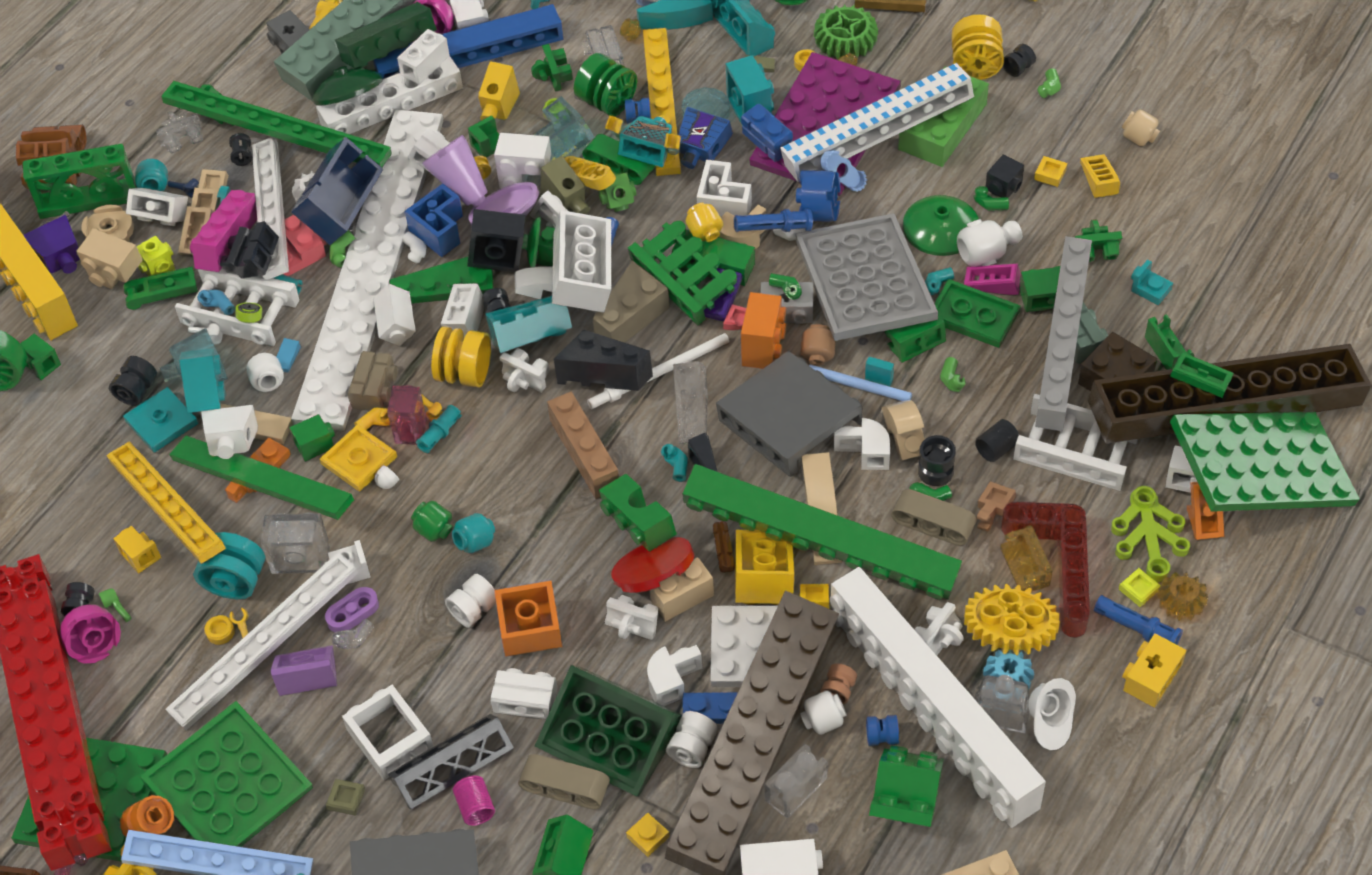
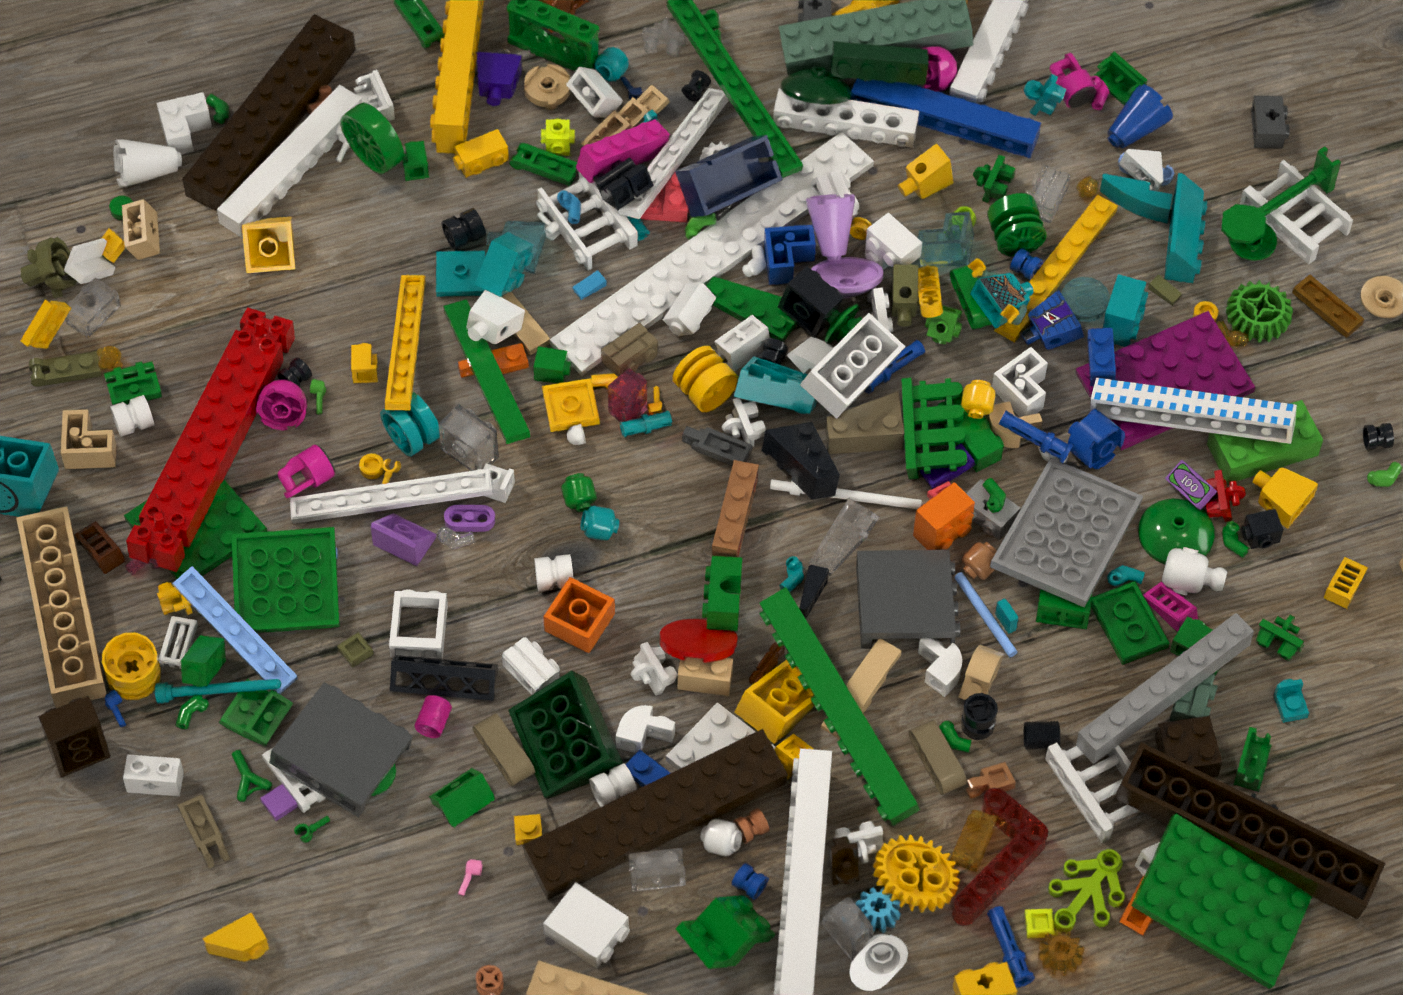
camera: 35 degrees right, 5 degrees up
tan brick [76,228,143,289] -> none
orange wheel [120,795,174,837] -> none
lime tile [235,302,262,323] -> none
white head [246,353,284,392] -> none
white brick [397,29,450,84] -> none
green panel [468,116,500,158] -> none
light blue piece [821,150,867,192] -> none
bright green arm [940,357,966,392] -> none
yellow wheel [951,15,1004,80] -> none
yellow plate [1034,156,1068,187] -> none
green tile [1170,352,1234,398] -> none
none -> dark pink piece [277,444,335,498]
none -> yellow brick [453,129,509,178]
none -> dark grey hinge [682,426,753,466]
none -> dark brown hips [830,836,859,886]
none -> medium lavender tile [1165,460,1217,510]
none -> red hips [1205,470,1246,522]
none -> yellow torso [1252,467,1318,529]

